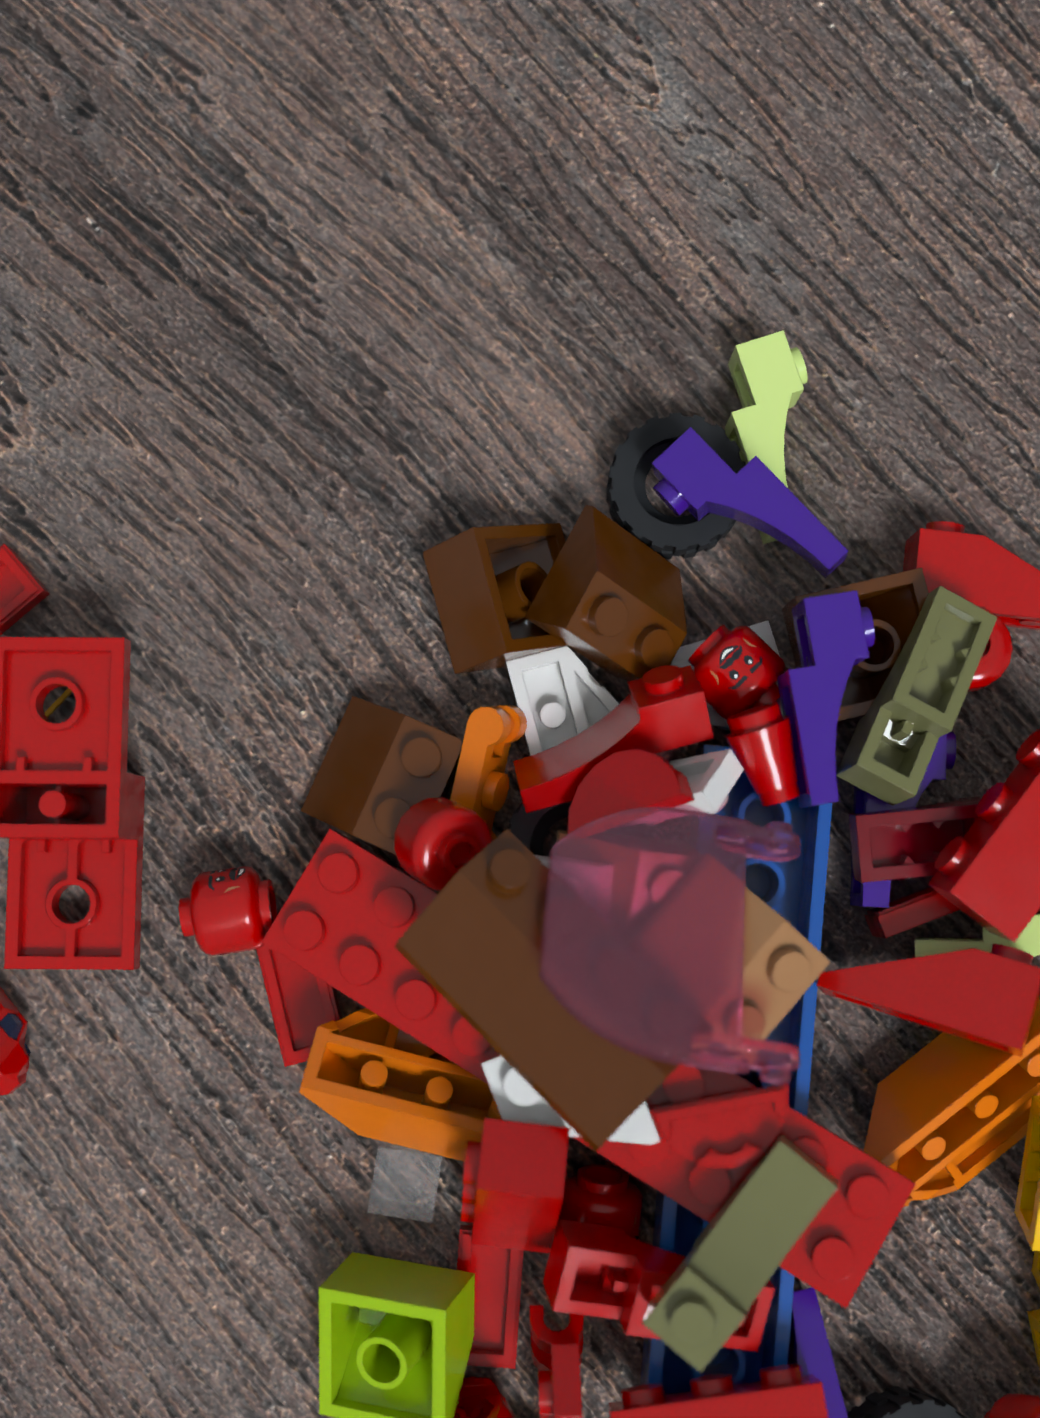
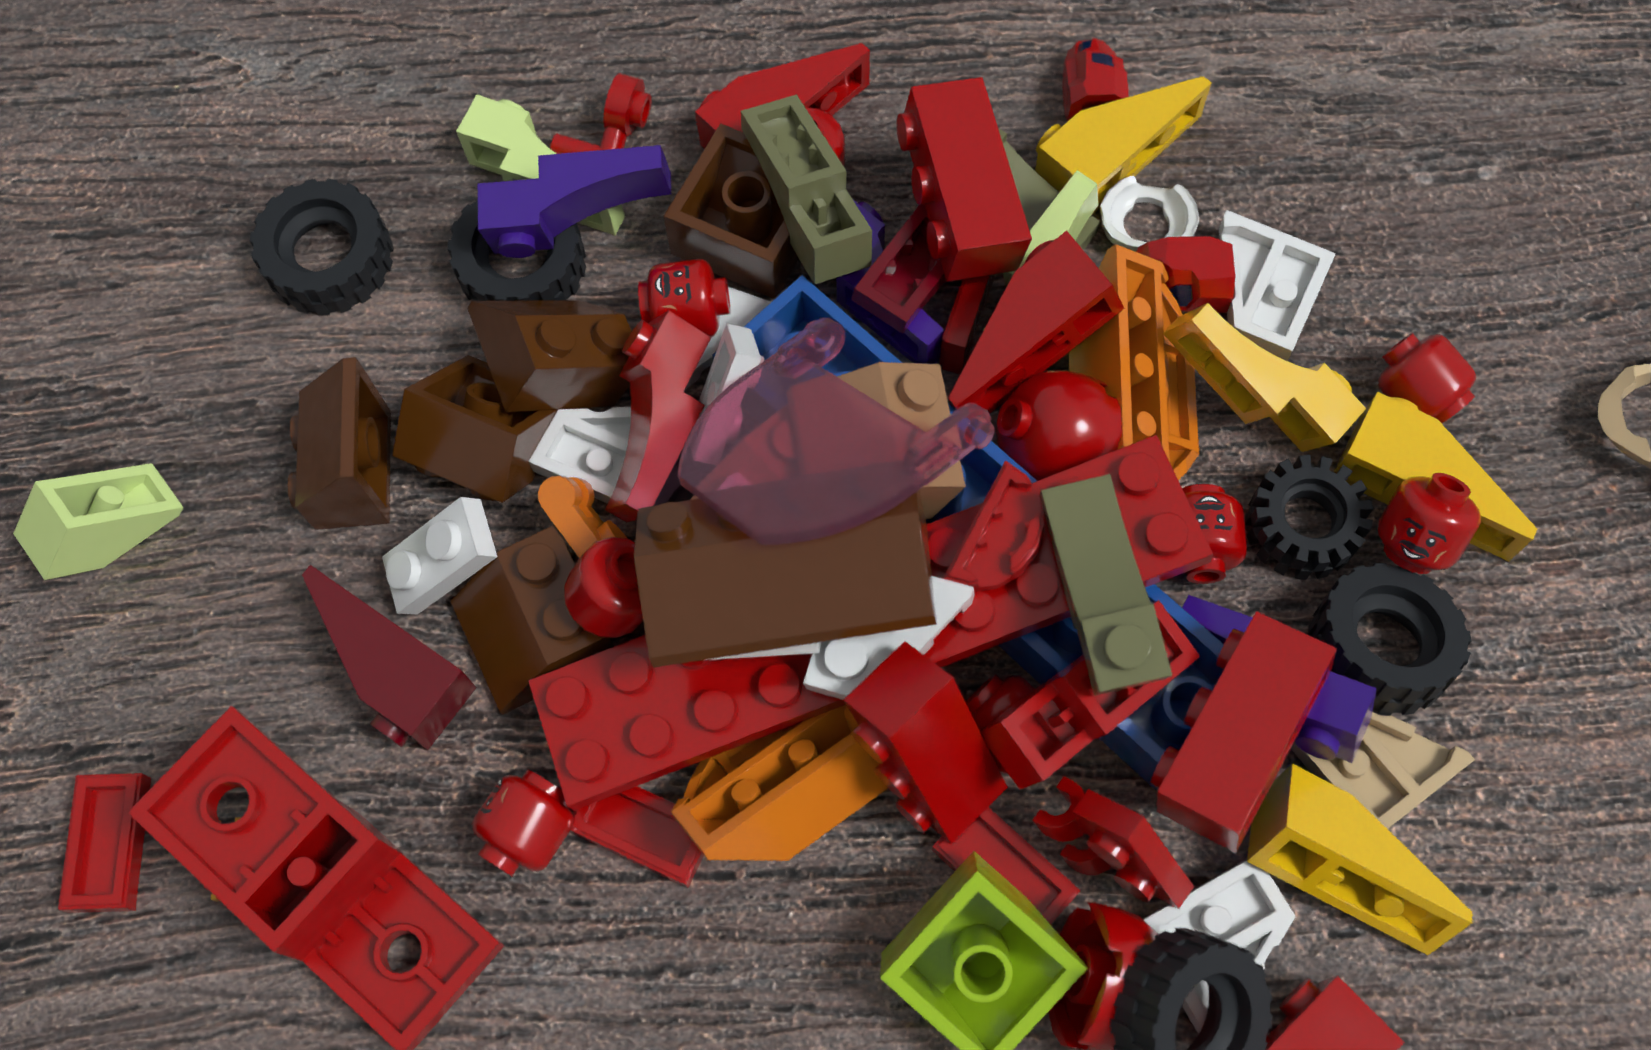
camera: 50 degrees left, 15 degrees down
clear tile [368,1143,443,1223] -> none
red tile [567,749,695,841] -> none
red cone [725,702,801,806] -> none
dark purple slope [777,590,875,808] -> none
none -> yellowish green slope [13,463,183,580]
none -> black tyre [250,178,394,316]
none -> reddish brown slope [288,357,391,530]
none -> dark red slope [302,565,477,750]
none -> white plate [382,497,498,615]
none -> red plate [550,73,652,154]
none -> red cylinder [997,370,1122,481]
none -> red head [1182,484,1247,584]
none -> black tyre [1245,455,1373,580]

